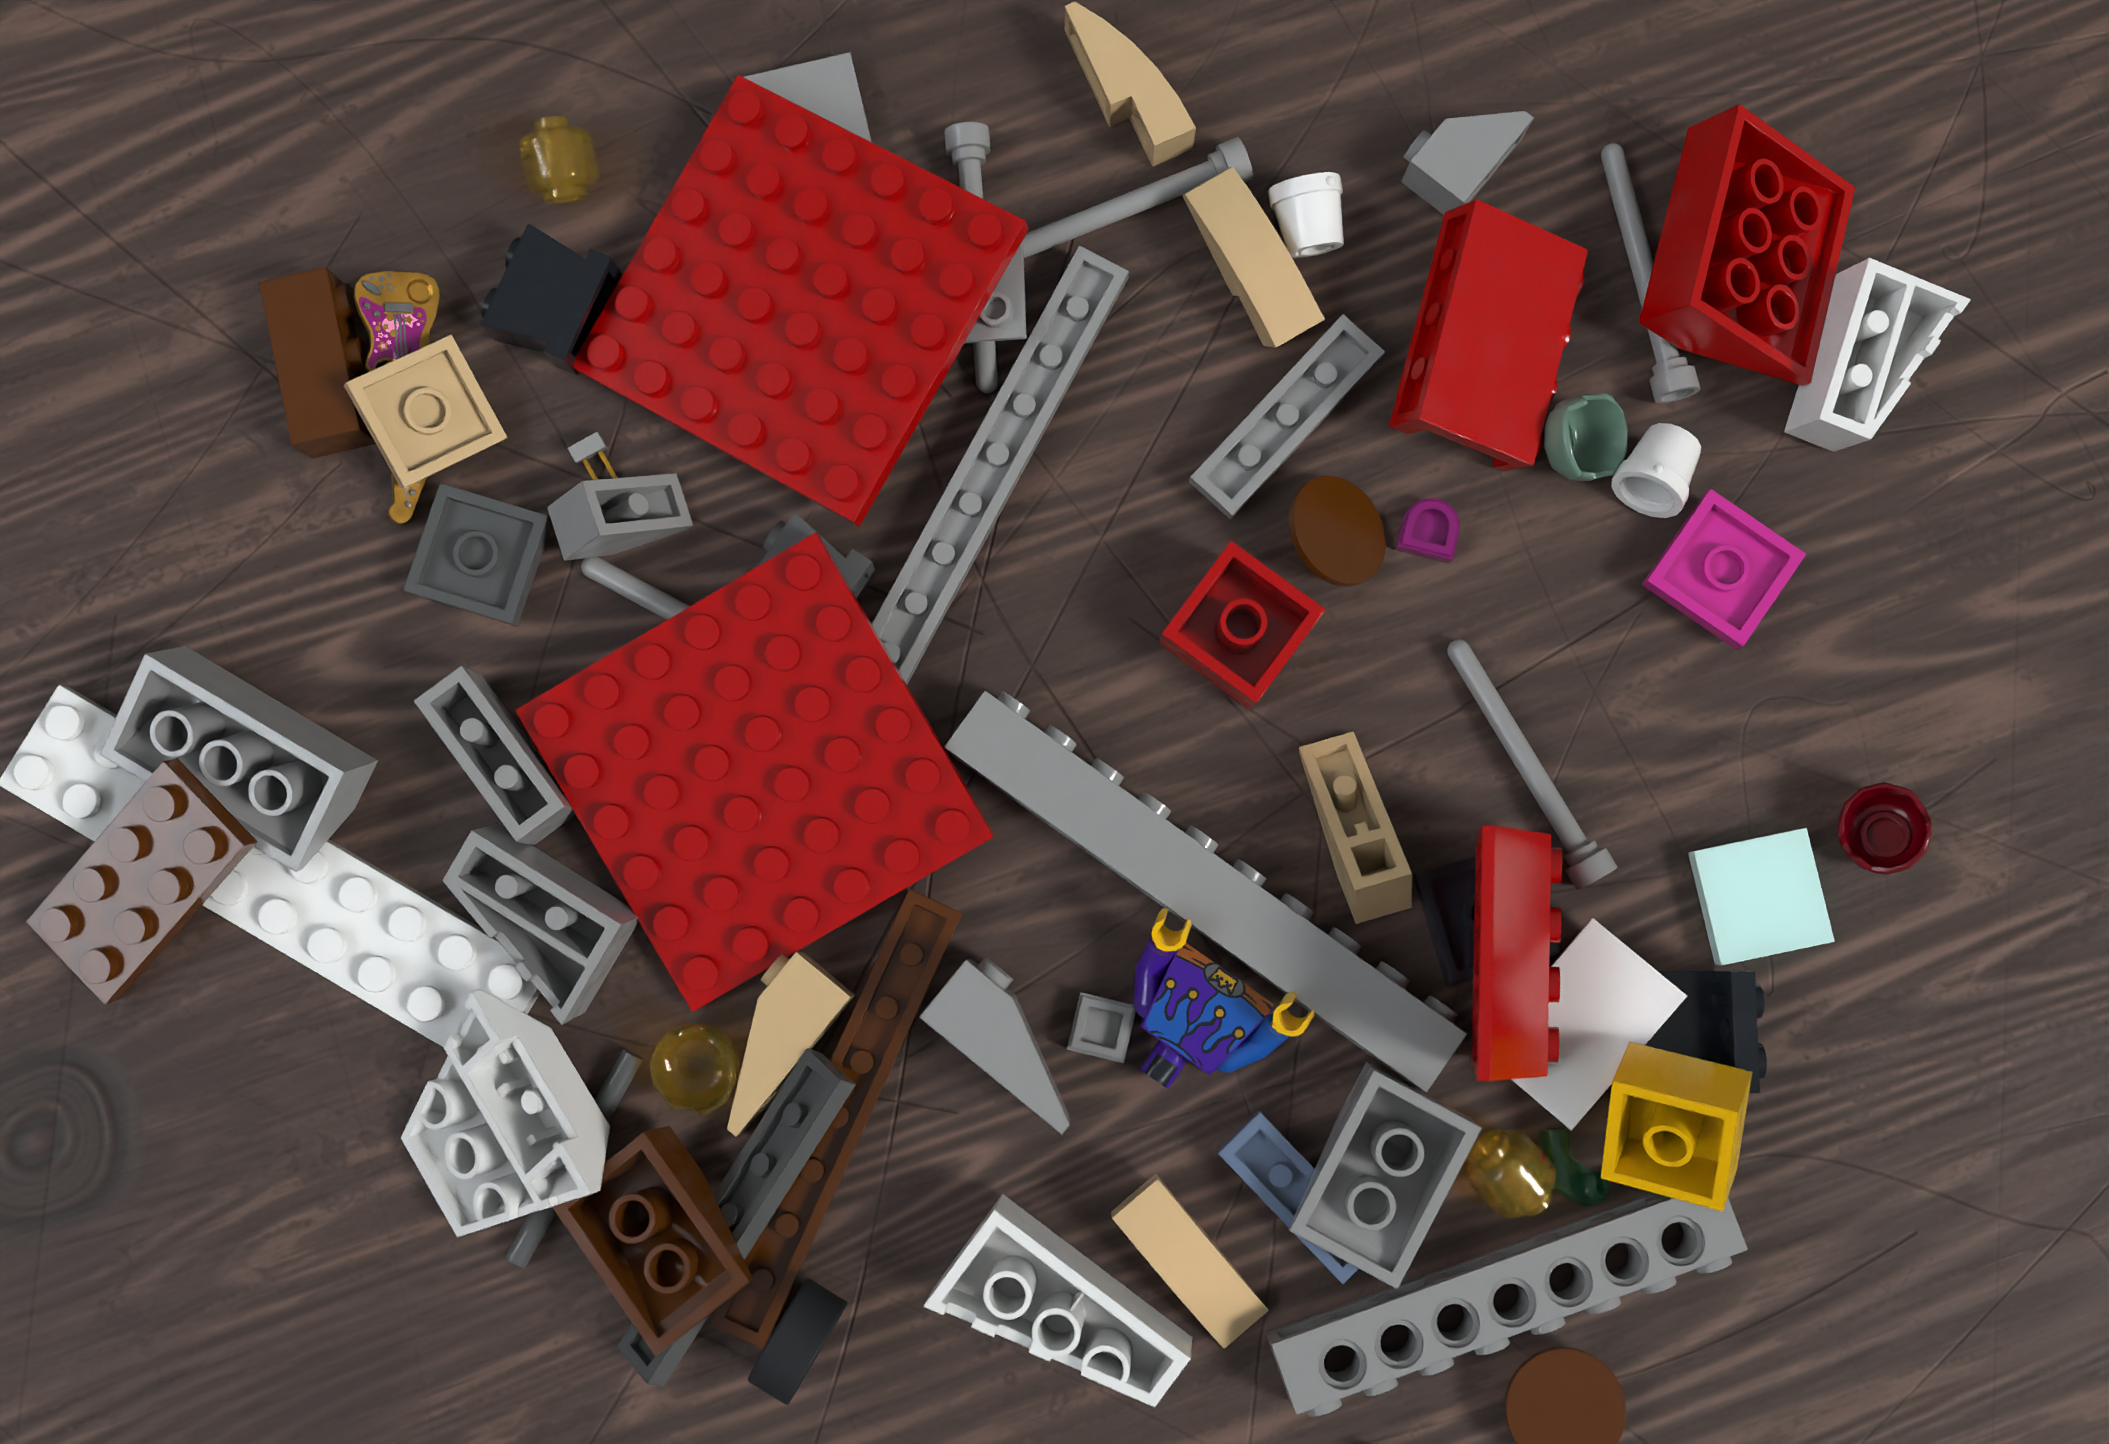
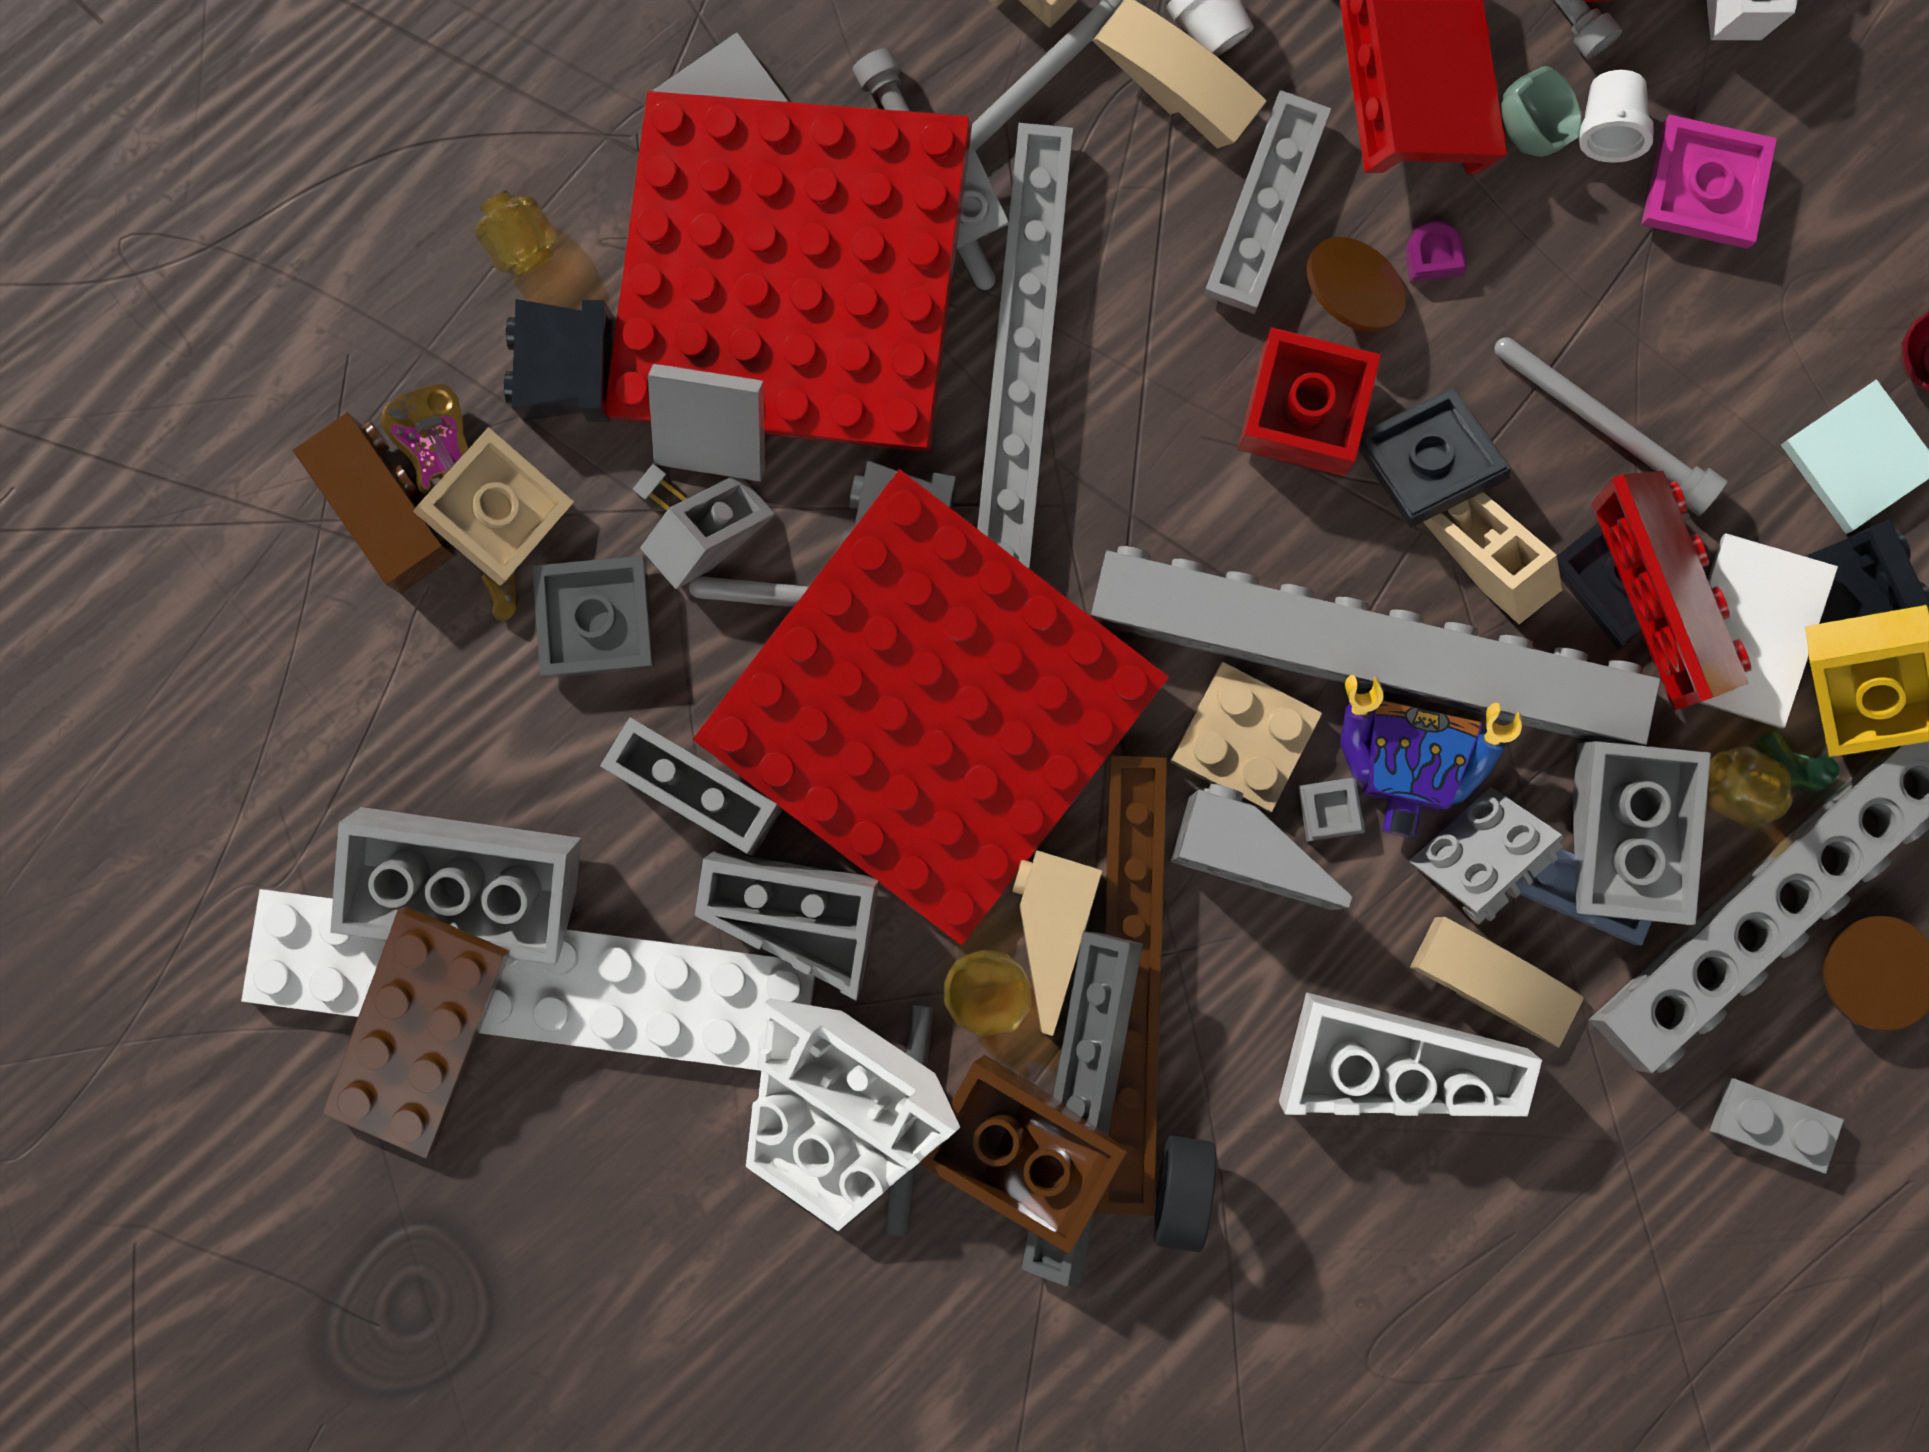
camera: 20 degrees left, 0 degrees up
none -> light grey tile [648,364,765,482]
none -> tan plate [1170,662,1322,813]
none -> black tile [1358,387,1511,528]
none -> light grey hinge [1409,787,1564,924]

